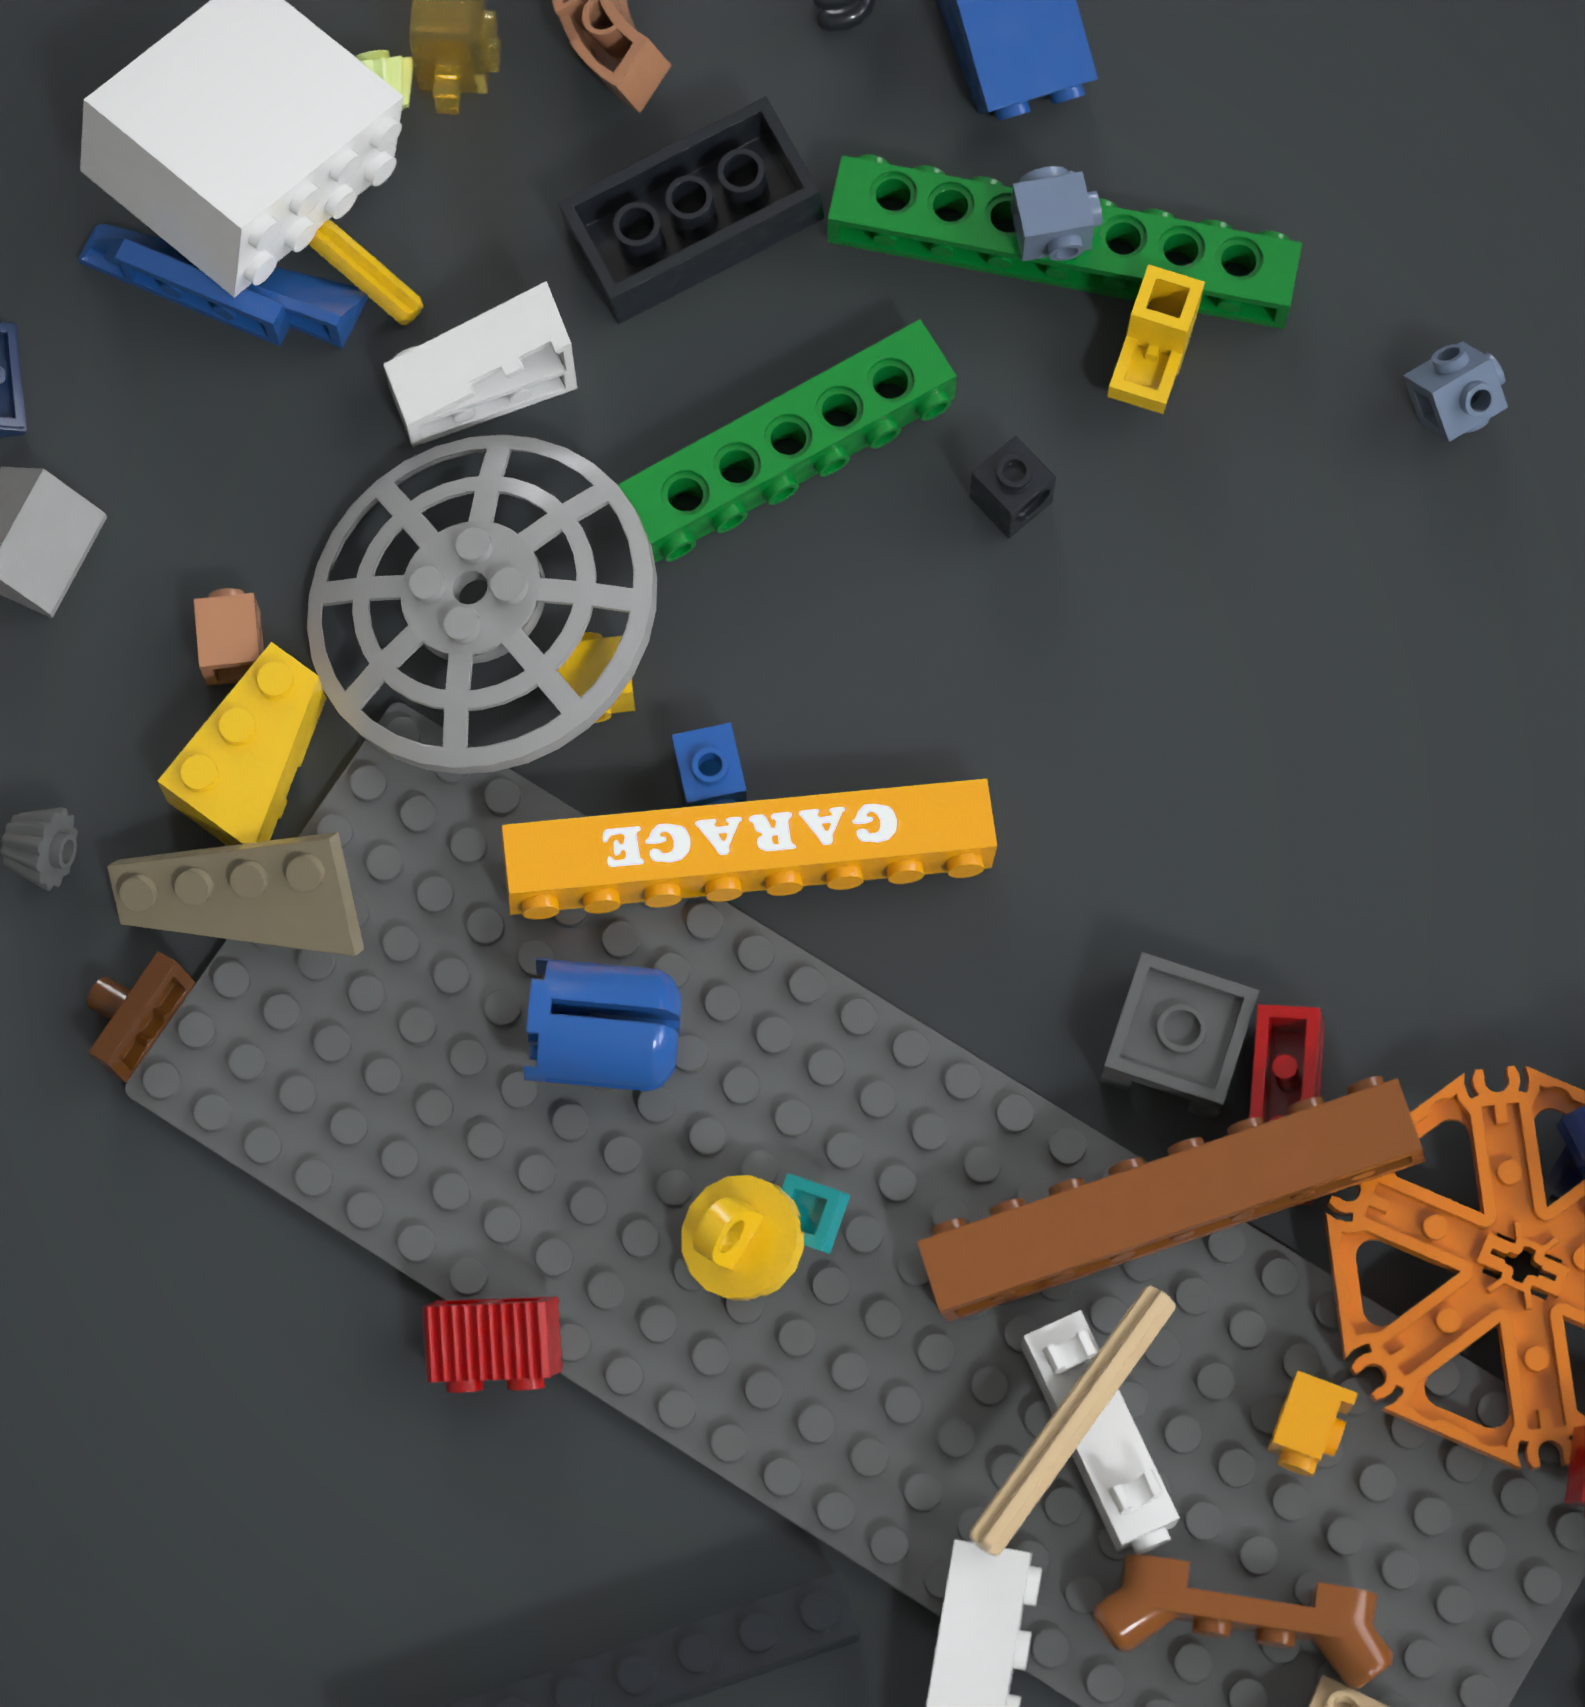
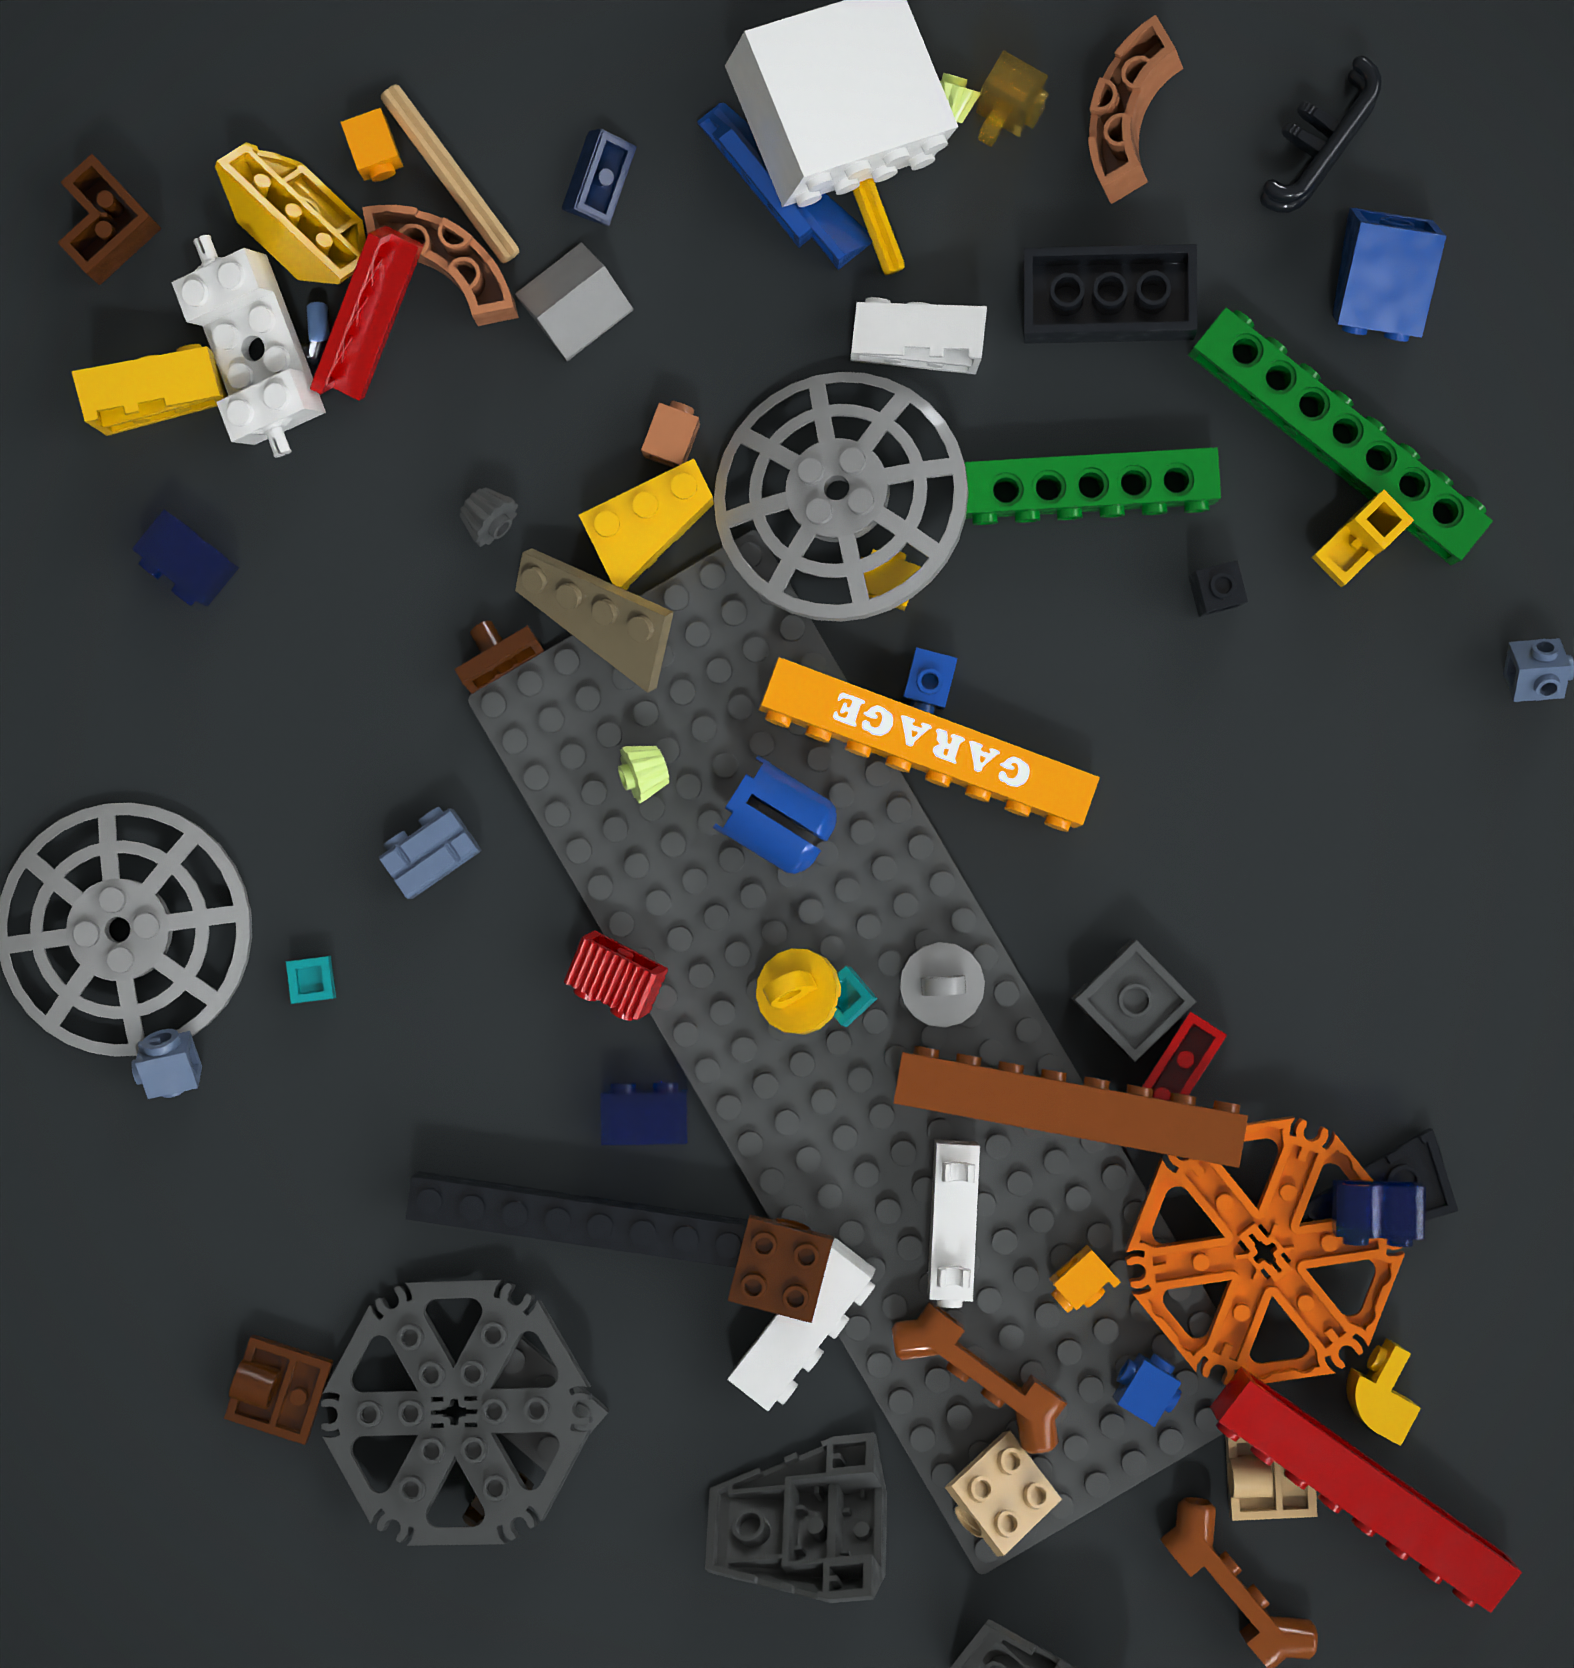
camera: 30 degrees right, 15 degrees up
tan axle [969,1286,1175,1556] -> none
sand blue brick [1010,166,1102,261] -> none
none -> teal plate [286,956,336,1004]
none -> sand blue brick [379,807,482,899]
none -> clear blue brick [600,1082,689,1145]
none -> yellowish green piece [618,746,669,803]
none -> reddish brown plate [728,1214,834,1323]
none -> light grey tile [899,942,985,1028]
none -> blue brick [1113,1353,1182,1427]

